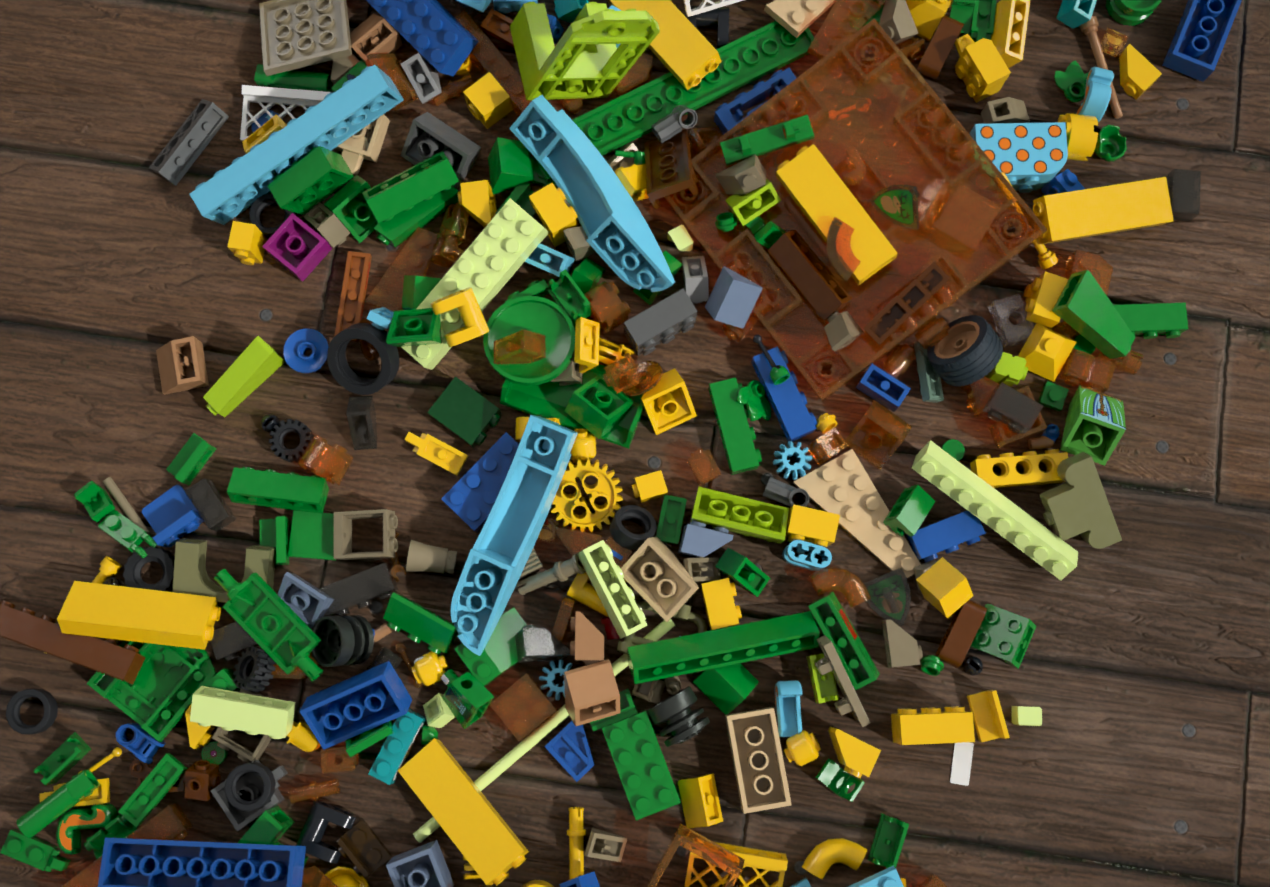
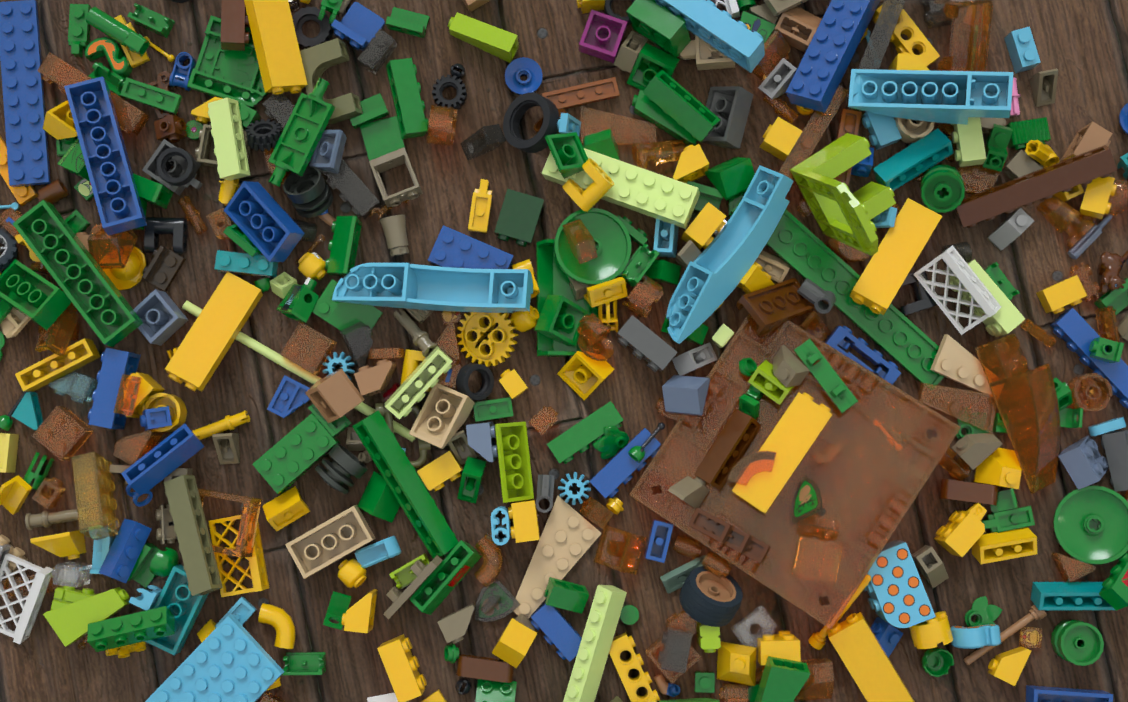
camera: 70 degrees right, 5 degrees up
green hand [615,150,646,164] -> none

